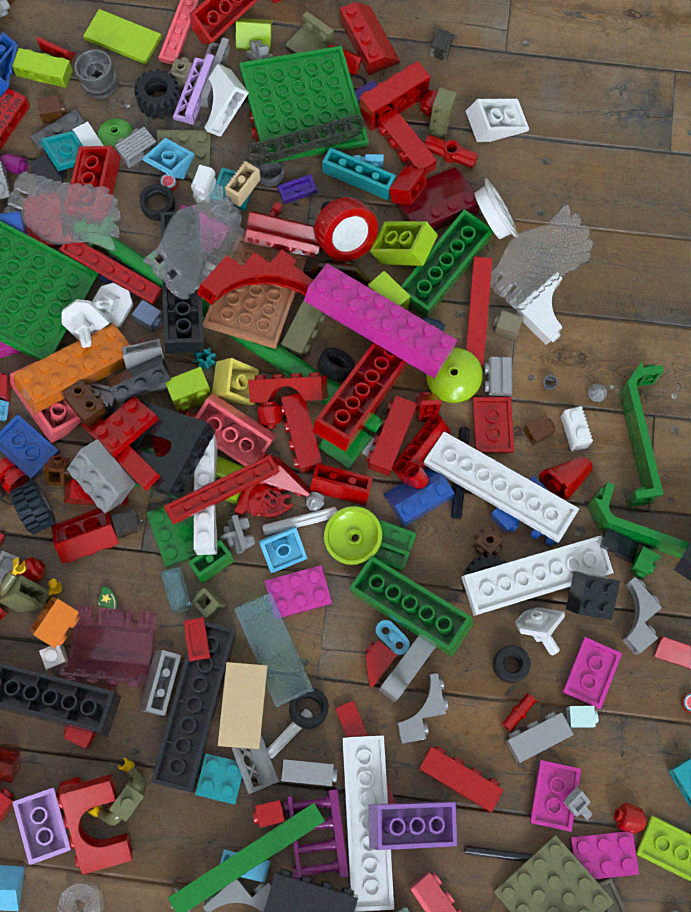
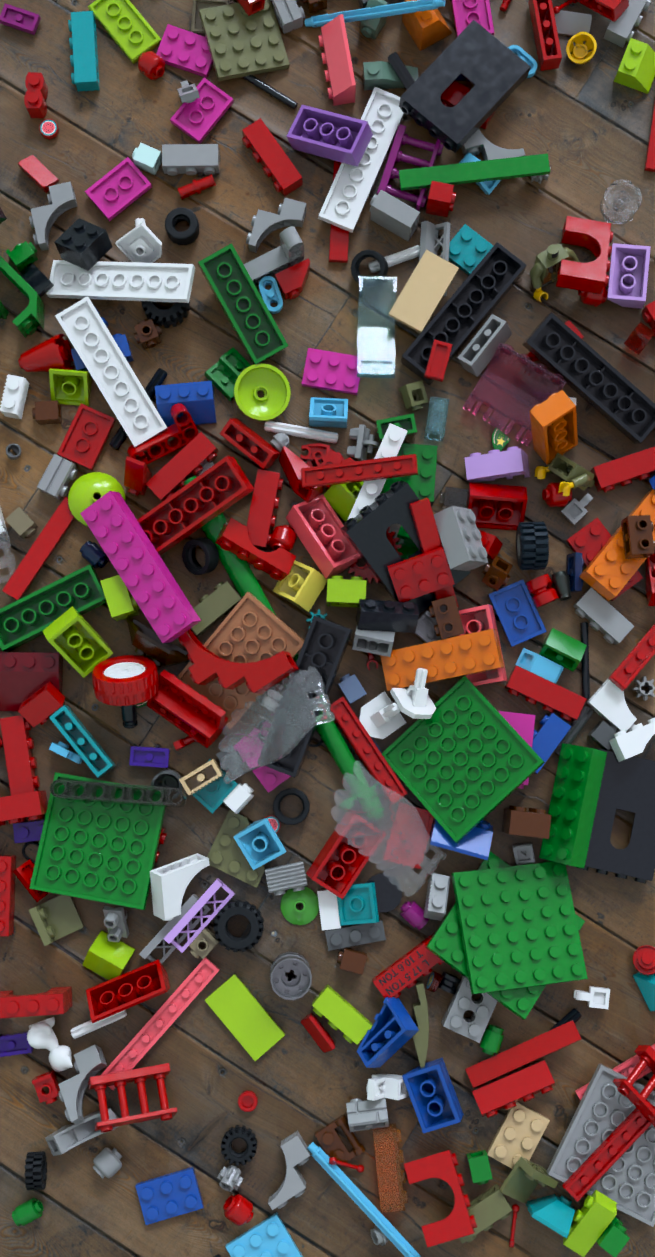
camera: 150 degrees left, 10 degrees up
none -> lime slope [49,368,92,406]
none -> lavender wedge [465,446,530,483]

